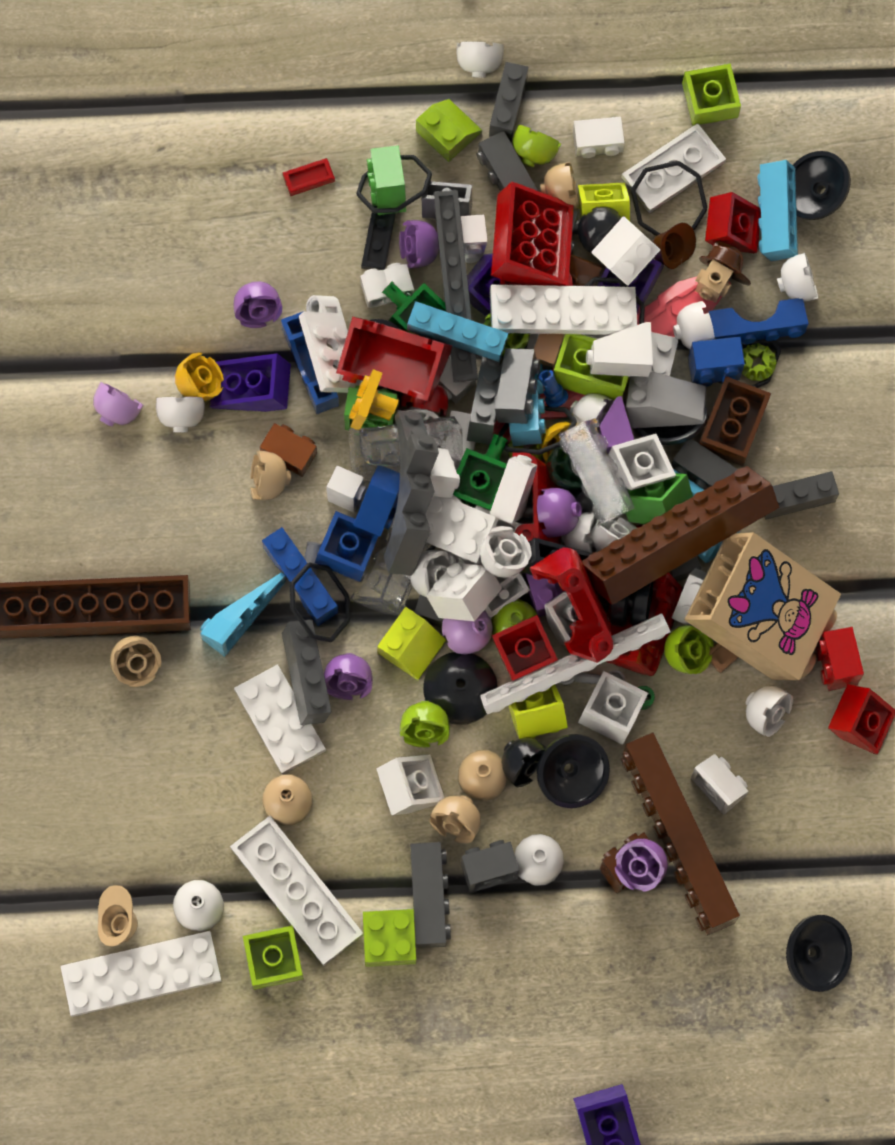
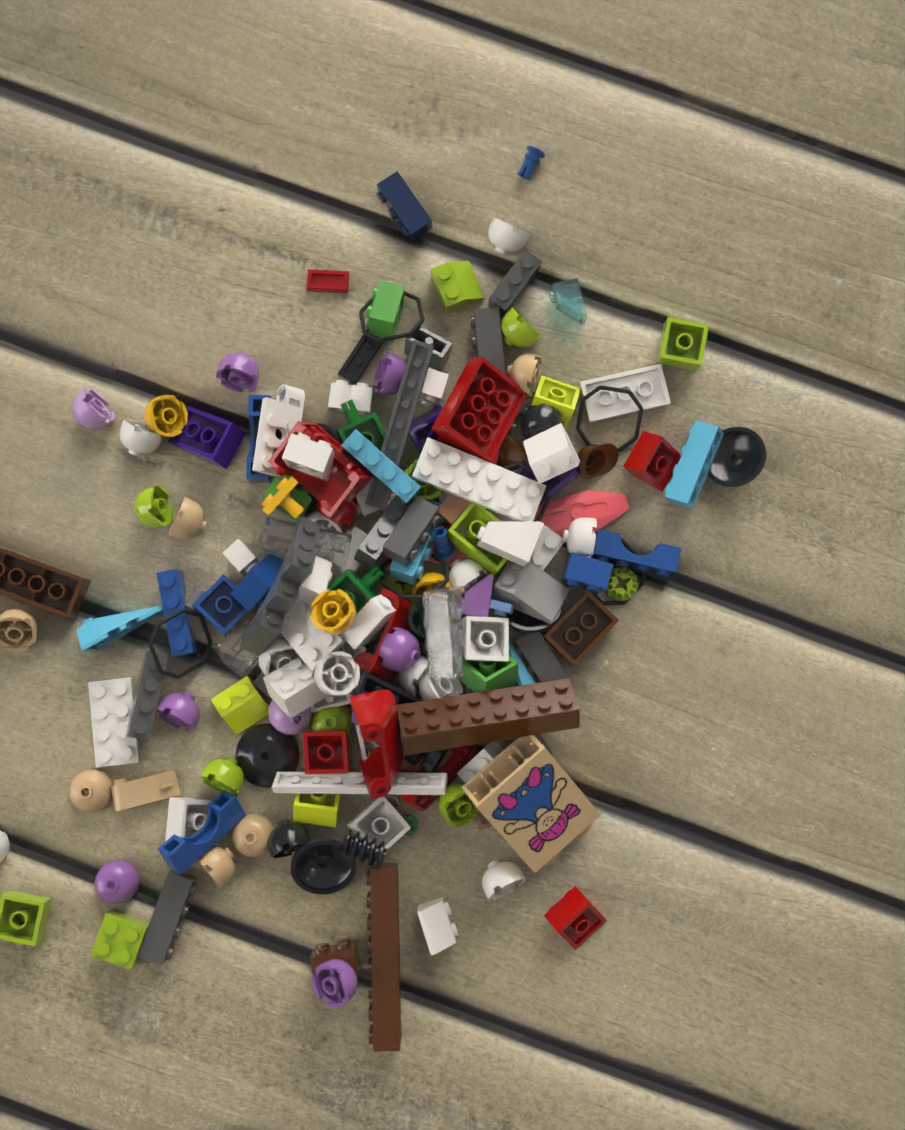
camera: 20 degrees right, 10 degrees up
white plate [230,816,363,966] -> none
dark orange brick [259,423,317,477] -> none
dark grey brick [461,840,520,893] -> none
white cylinder [515,834,564,886] -> none
white brick [573,117,624,158] -> none
tan brick [695,260,733,303] -> none
reddish brown piece [699,241,751,286] -> none
dark grey brick [765,471,839,520] -> none
white cylinder [777,253,818,302] -> none
black dish [786,915,852,992] -> none
red brick [815,626,864,691] -> none
none -> medium lavender cylinder [94,859,140,904]
none -> tan door [110,770,181,812]
none -> lime cylinder [133,485,174,528]
none -> blue arch [158,790,246,875]
none -> white slope [282,433,335,481]
none -> yellow cylinder [310,589,356,635]
none -> black piece [338,828,388,870]
none -> dark blue brick [376,171,432,241]
none -> medium blue plate [489,599,514,617]
none -> clear light blue slope [549,278,587,324]

